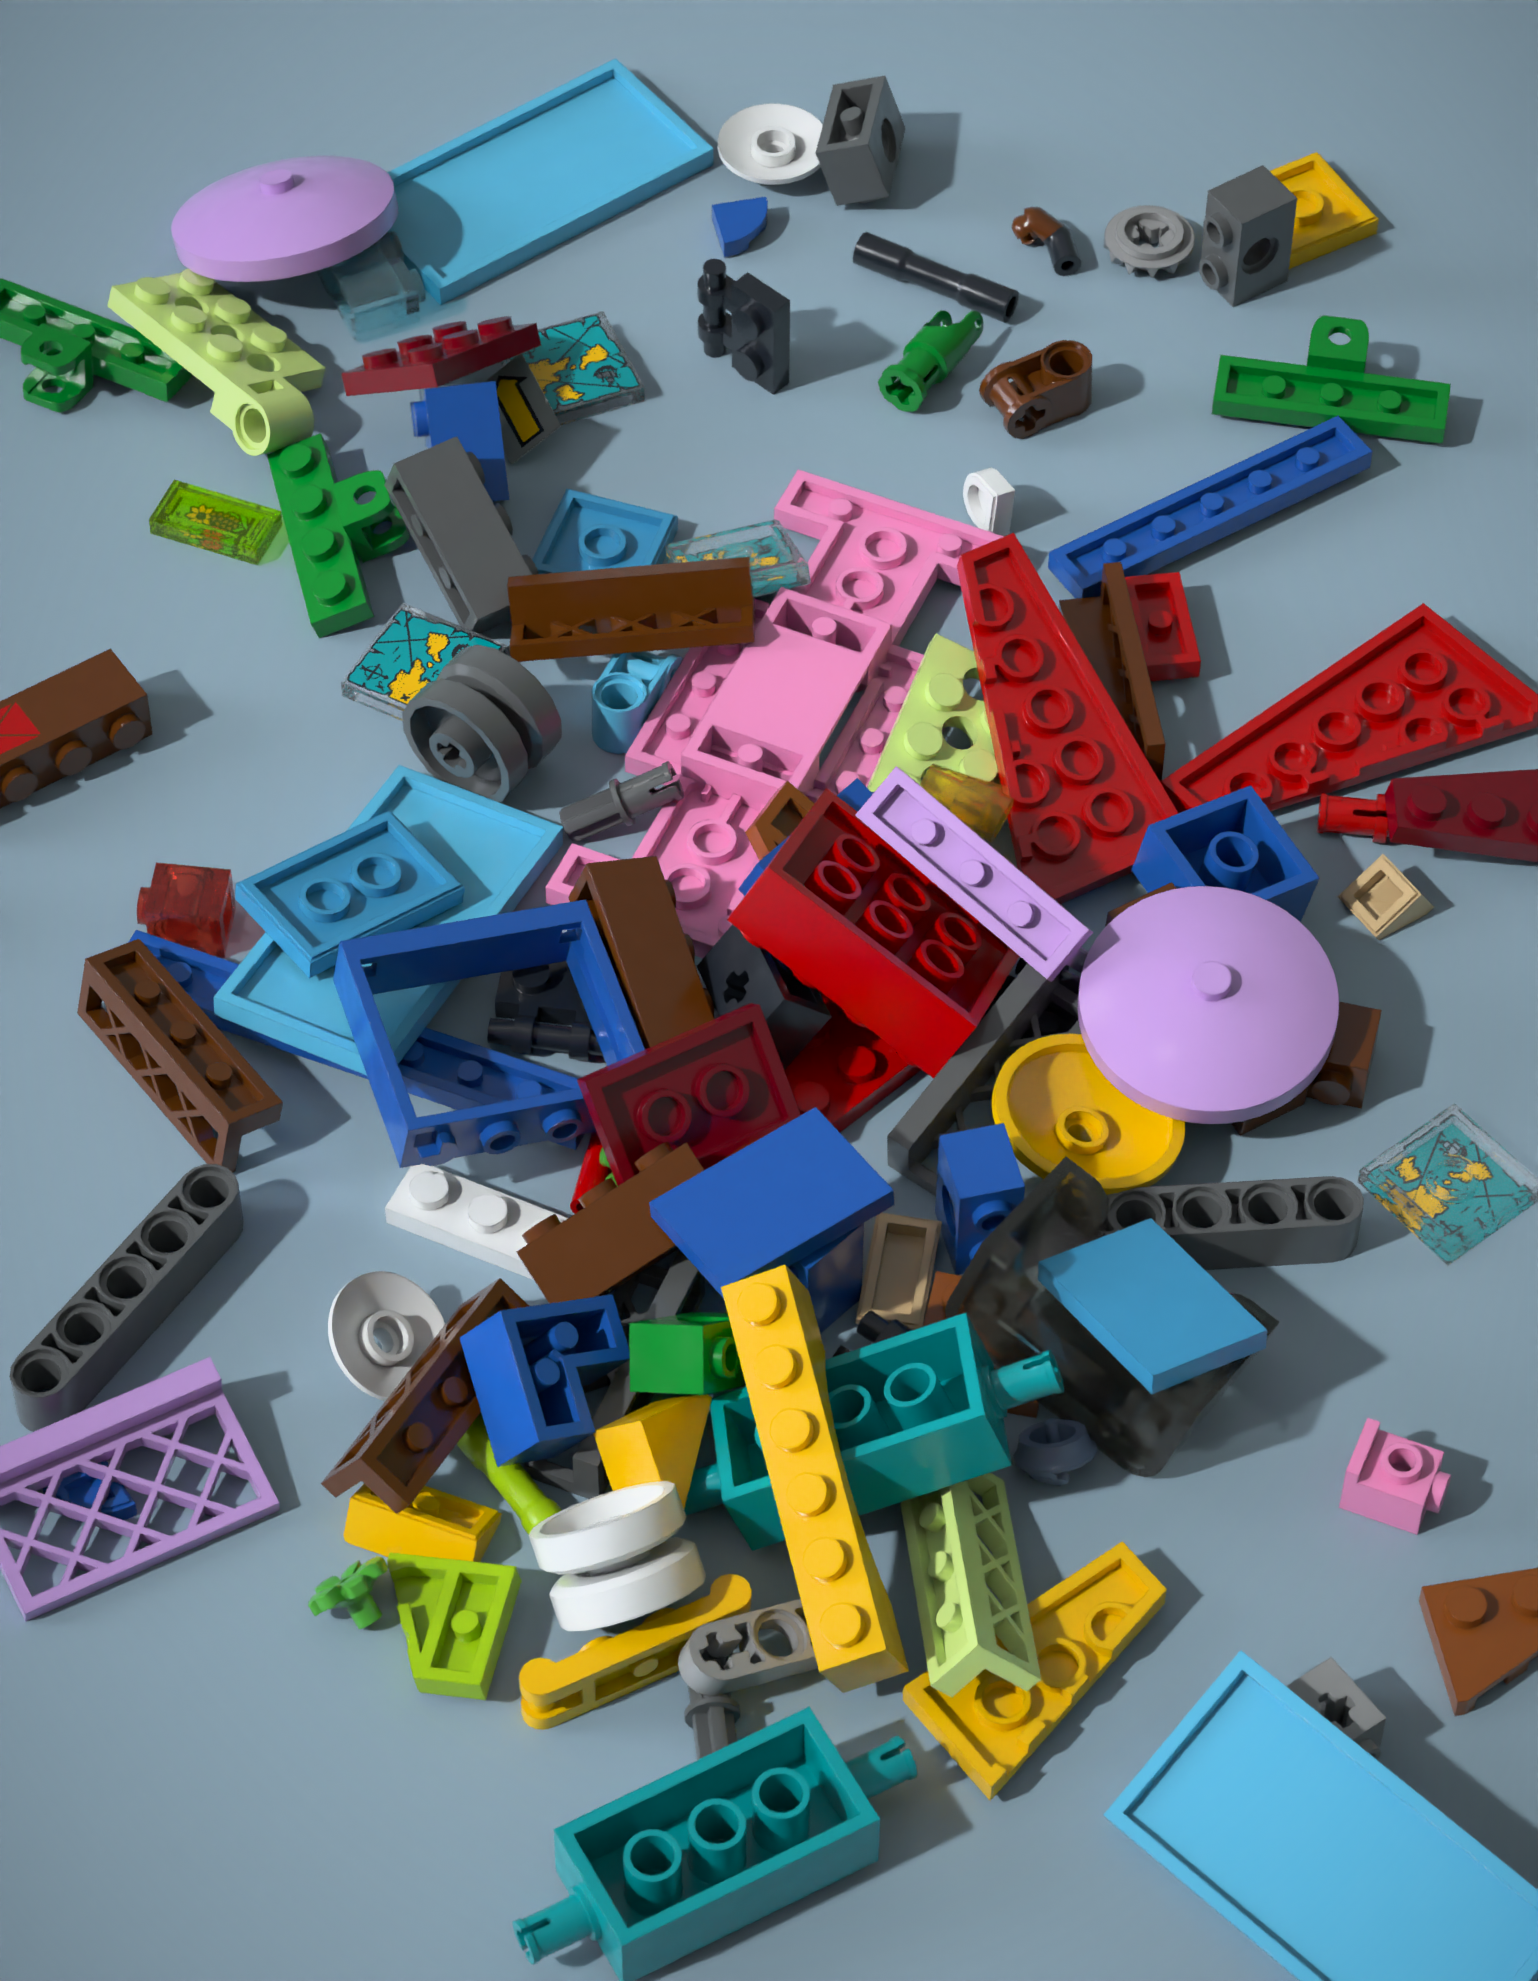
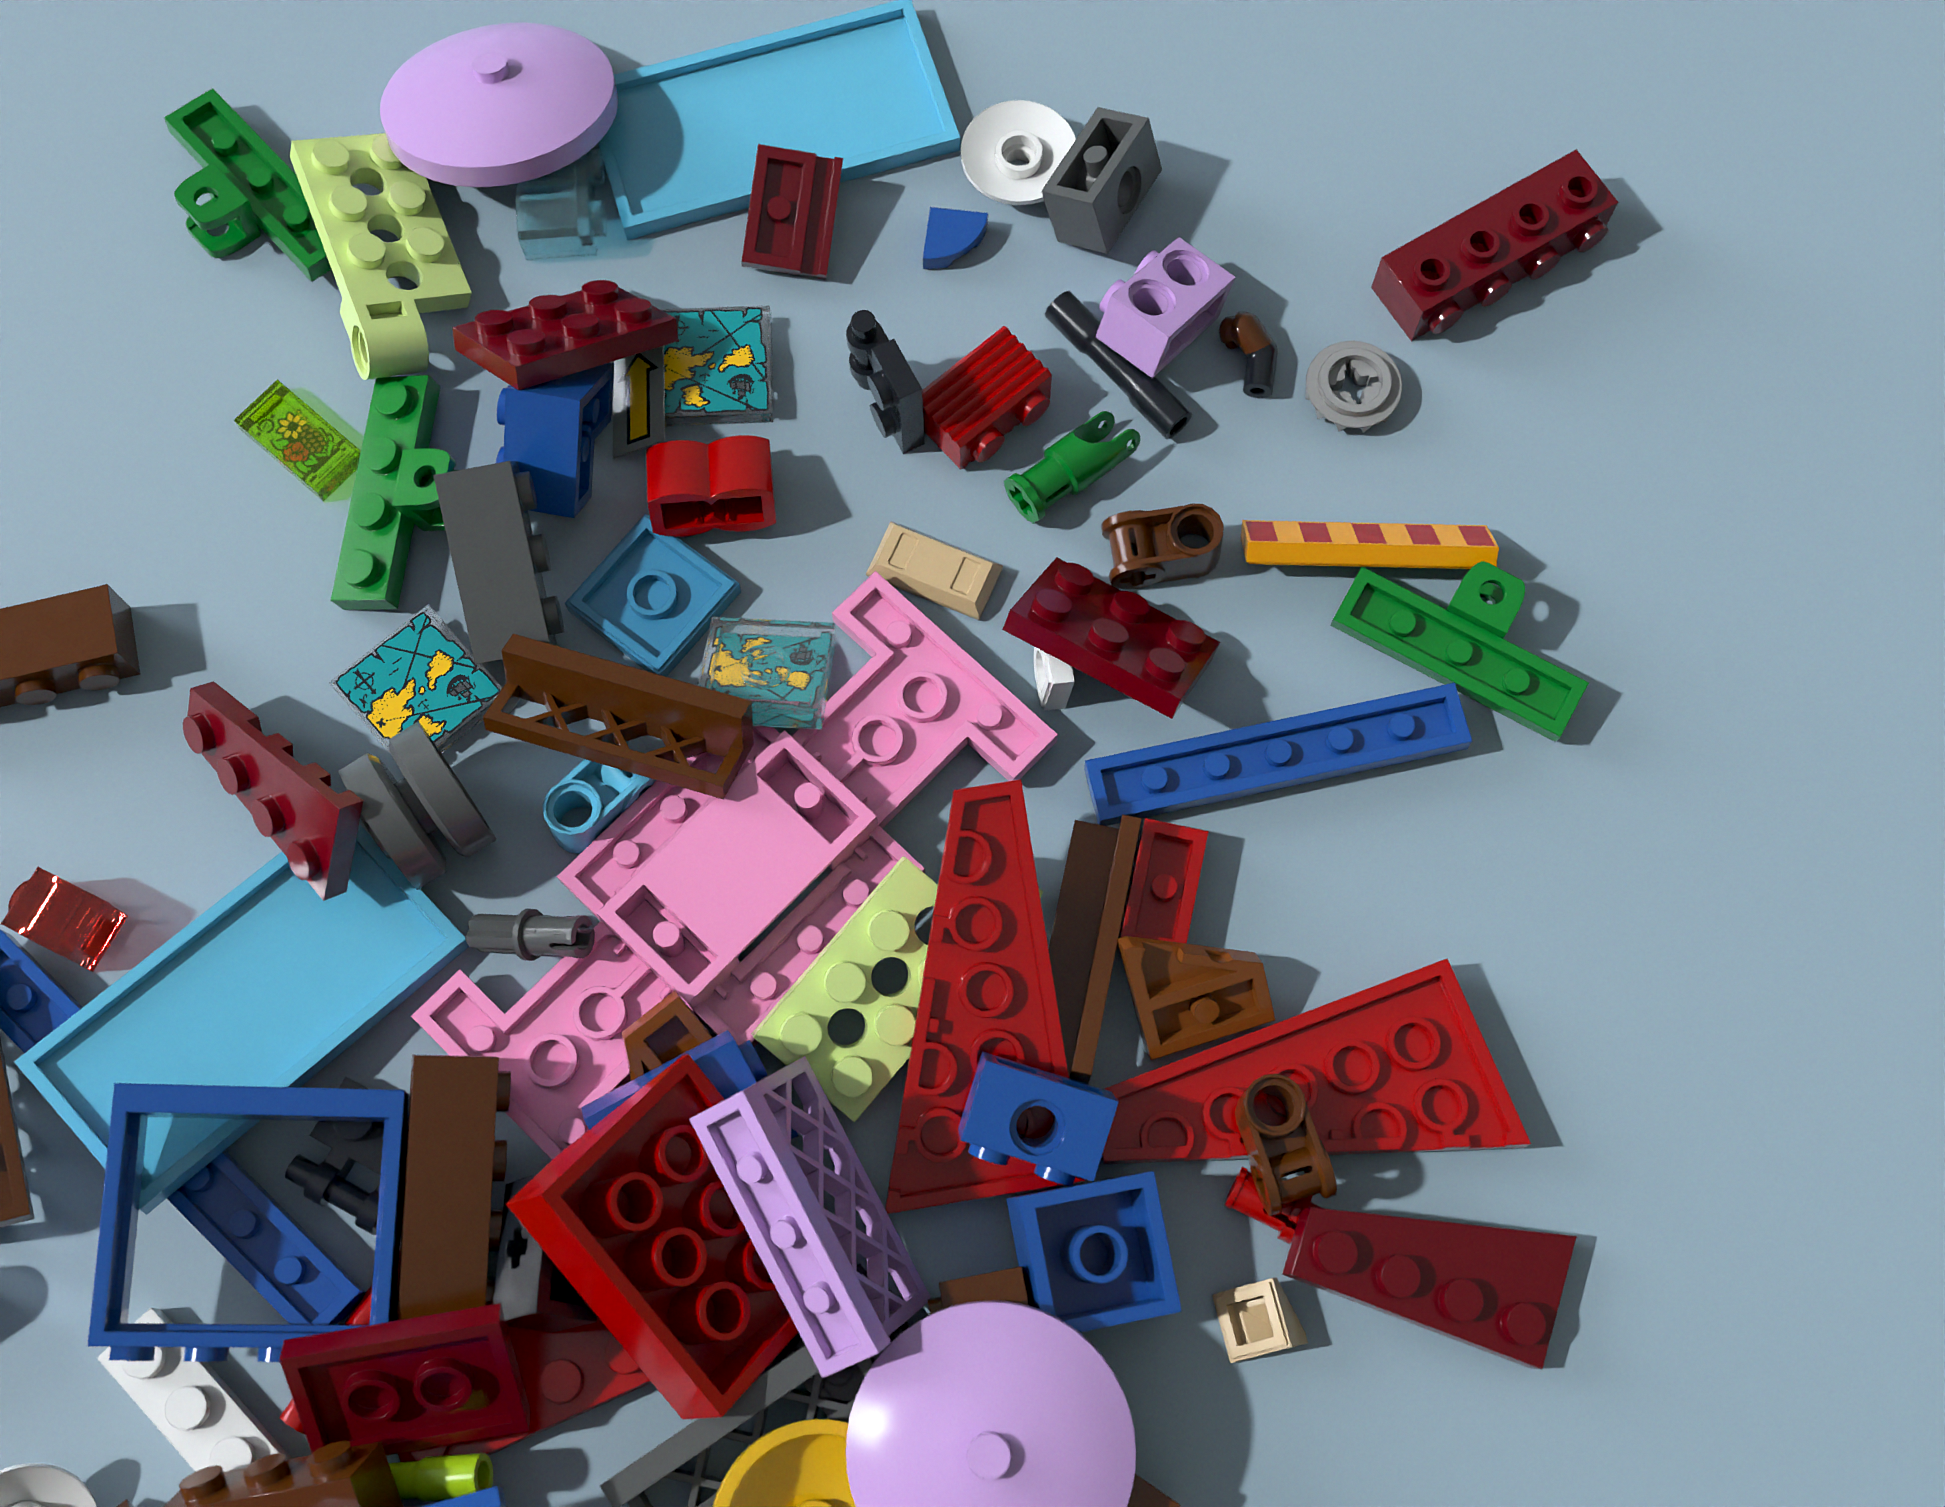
camera: 20 degrees right, 20 degrees up
dark azure tile [235,810,465,978] -> none
clear yellow cone [920,764,1014,843] -> none
dark grey brick [1199,165,1297,307] -> none
yellow tile [1270,152,1379,269] -> none
none -> dark red wing [183,681,363,901]
none -> red brick [646,435,776,537]
none -> dark red plate [741,144,843,280]
none -> tan tile [866,522,1003,620]
none -> red brick [922,326,1052,469]
none -> blue brick [958,1052,1119,1186]
none -> dark red plate [1002,557,1220,719]
none -> lavender brick [1096,237,1236,378]
none -> dark orange wing [1117,936,1275,1060]
none -> reddish brown piece [1235,1074,1337,1216]
none -> light orange tile [1241,520,1499,569]
none -> dark red brick [1371,149,1619,341]

